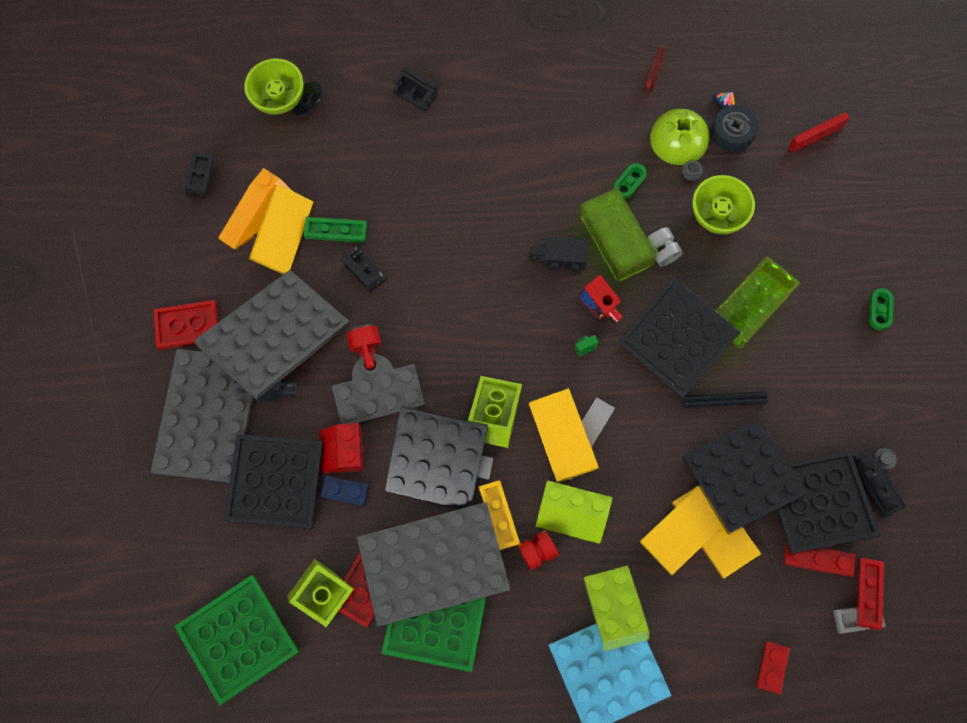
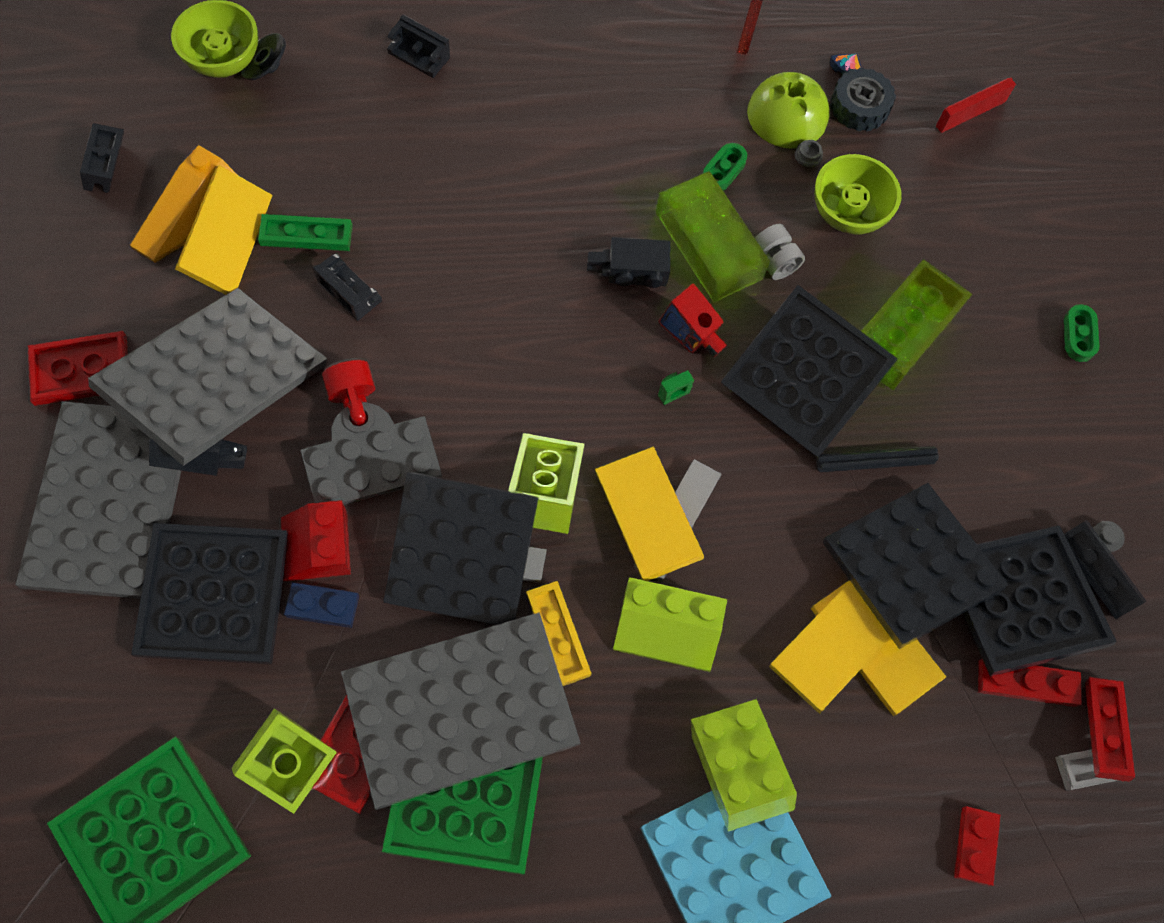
camera: 15 degrees left, 5 degrees down
red wheel [517,530,559,571] -> none

